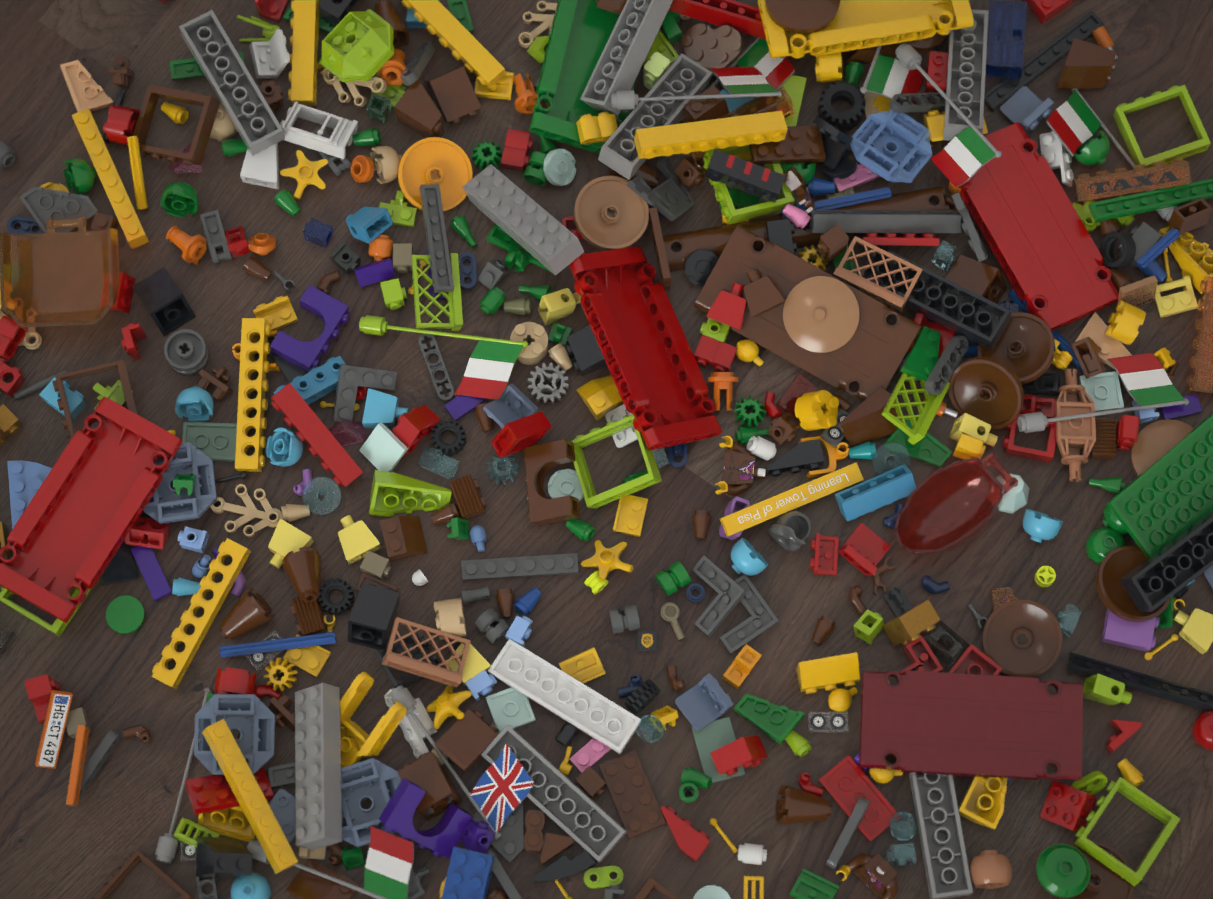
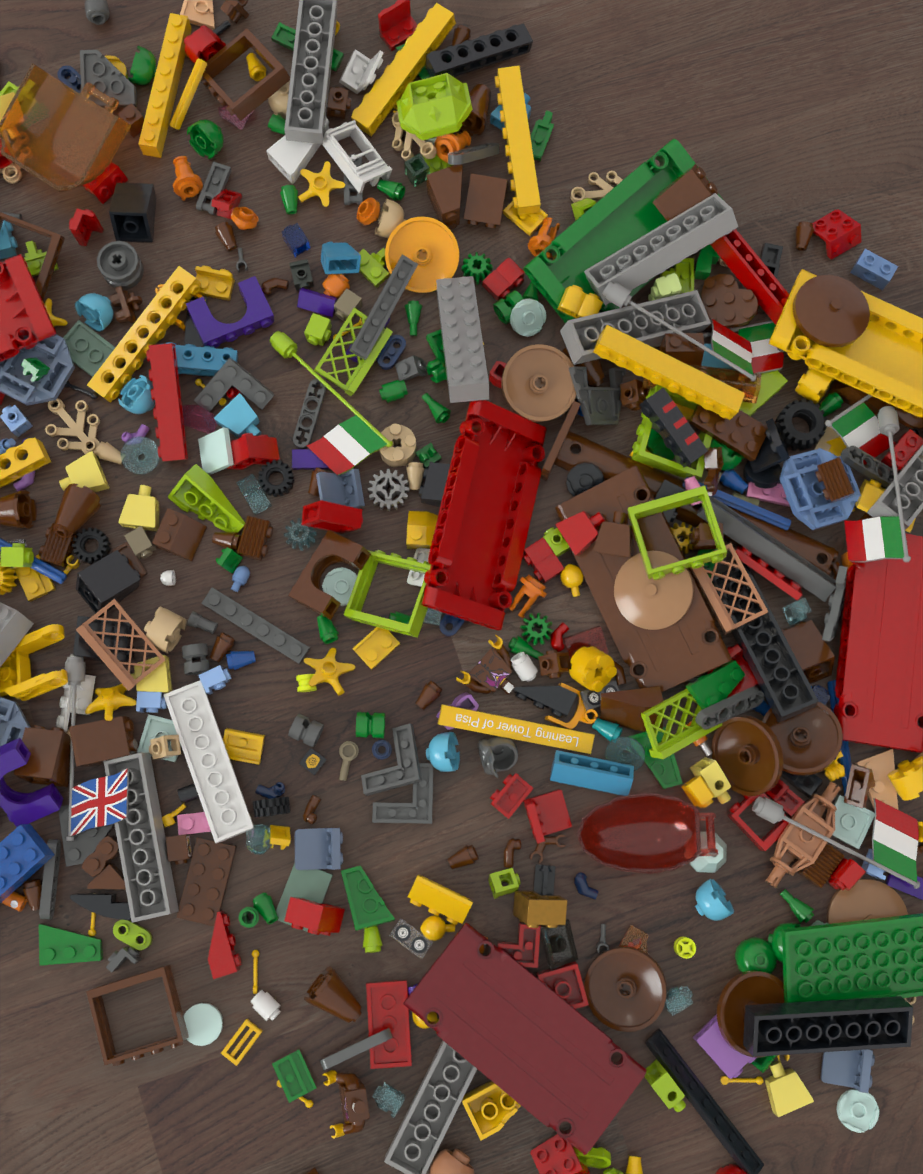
camera: 30 degrees right, 5 degrees up
lime plant [237,15,280,43] -> none
dark purple brick [461,820,495,854] -> none
olive cone [504,297,533,316] -> none
light yellow torso [538,288,581,326] -> none
light orange slope [722,644,762,690] -> none
red arm [798,772,824,797] -> none
dark blue arm [883,504,906,528] -> none
clear light blue head [889,811,917,841] -> none
red slope [1105,720,1143,754] -> none
none -> lime brick [1,543,34,567]
none -> tan brick [149,735,181,759]
none -> lime window [628,486,727,580]
none -> reddish brown brick [815,457,854,503]

